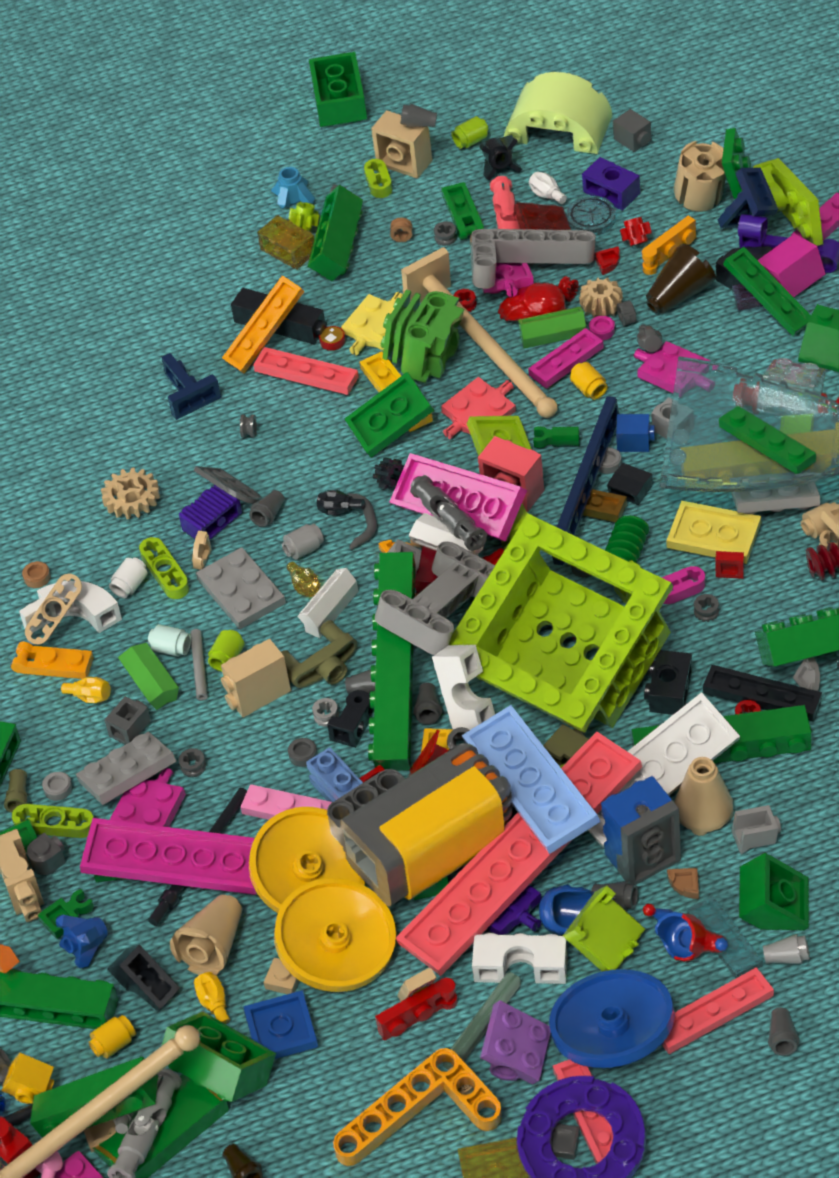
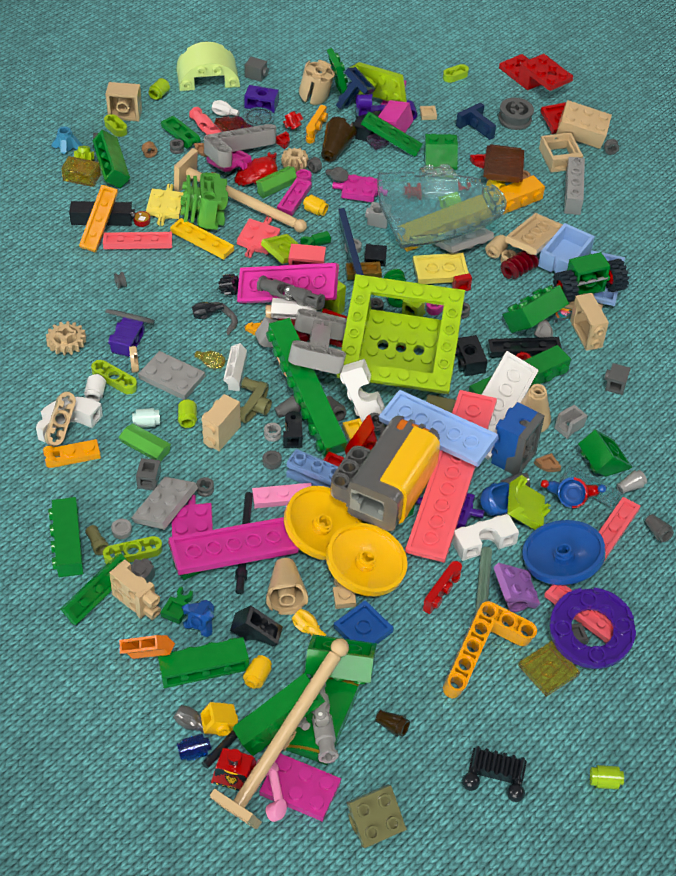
camera: 35 degrees left, 0 degrees up
medium nougat tile [22,561,51,588] -> none
yellow piece [61,676,111,703] -> none
dark blue bracket [161,353,221,420] -> none
light grey piece [190,629,208,701] -> none
dark grey cone [249,490,285,527] -> none
light grey brick [282,524,324,560] -> none
green brick [309,52,367,127] -> none
green plate [345,372,435,458] -> none
tan tile [397,968,436,1001] -> none
dark grey cone [400,103,437,128] -> none
black brick [479,135,522,181] -> none
blue brick [616,414,655,452] -> none
green plate [719,406,817,475] -> none

